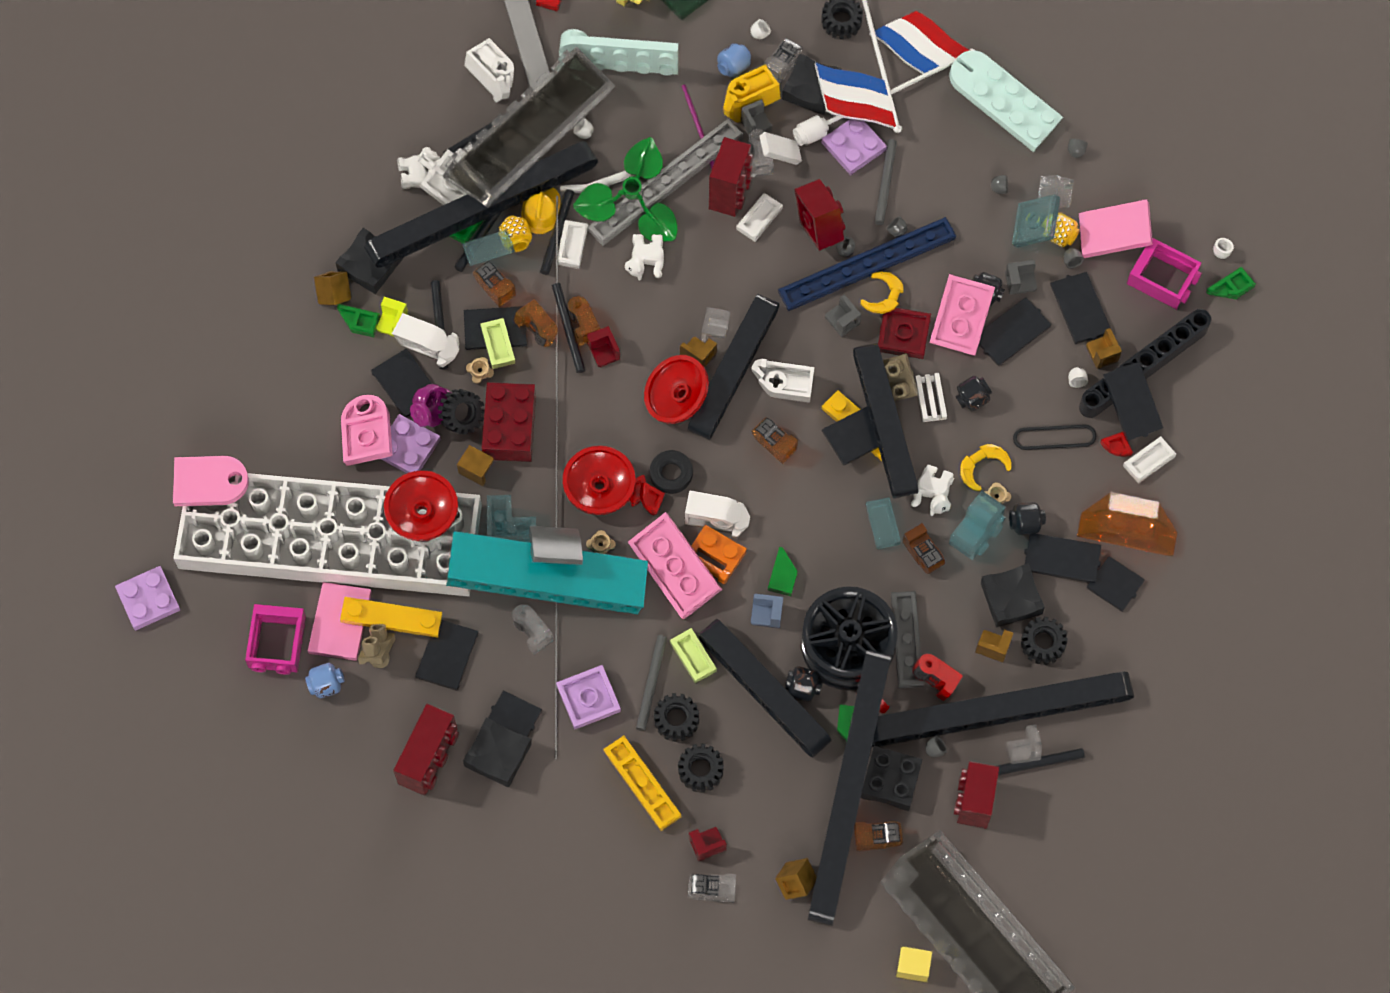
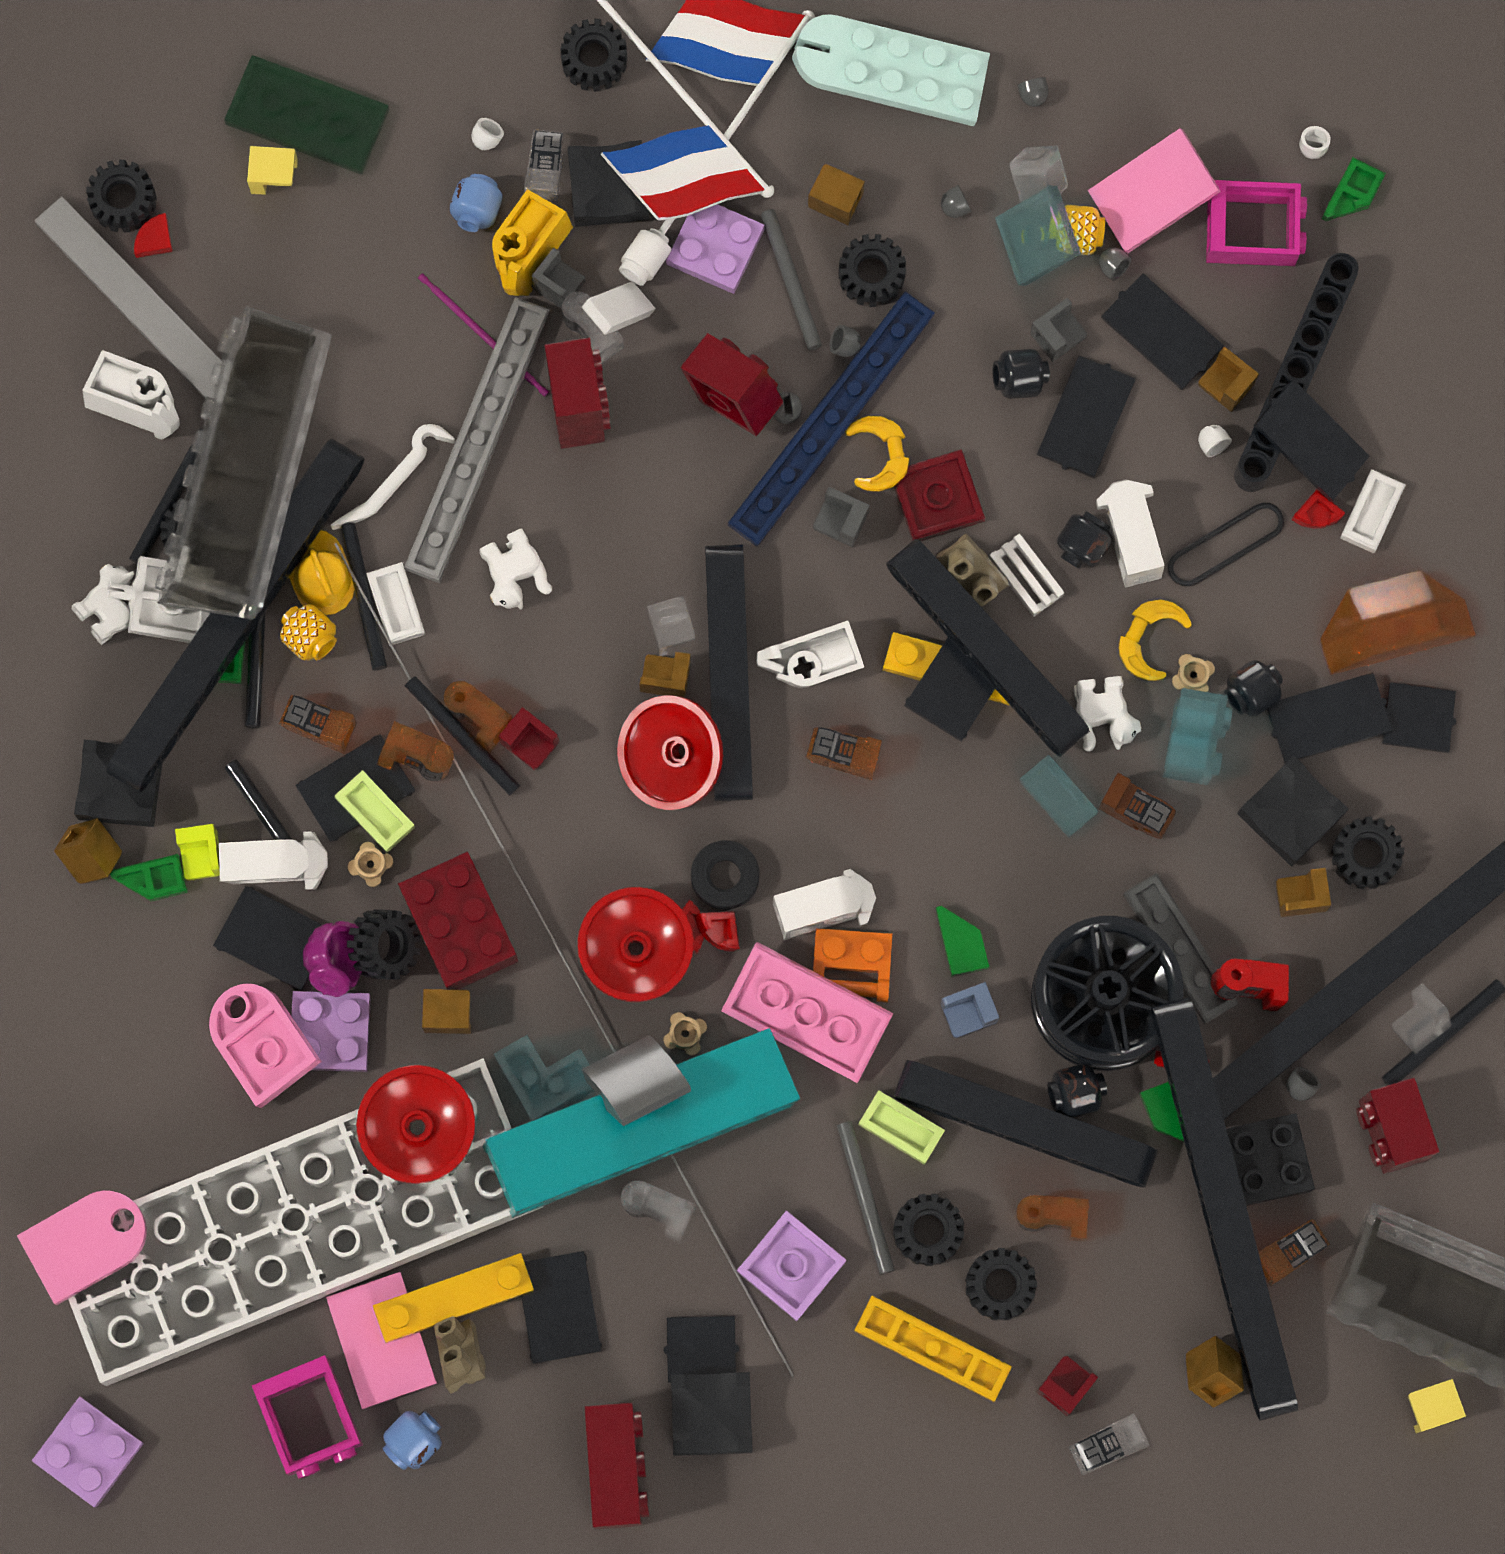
camera: 30 degrees left, 10 degrees up
clear light blue tile [462,229,514,266] -> none
light aqua plate [559,29,679,76] -> none
white hinge [573,119,594,139] -> none
green plant [573,137,678,242] -> none
white tile [736,193,783,242] -> none
bright pink tile [929,274,995,356] -> none
none -> pearl gold panel [808,164,865,225]
none -> black tyre [838,234,906,307]
none -> clear orange leg [1015,1195,1089,1242]
none -> white piece [1096,479,1165,588]

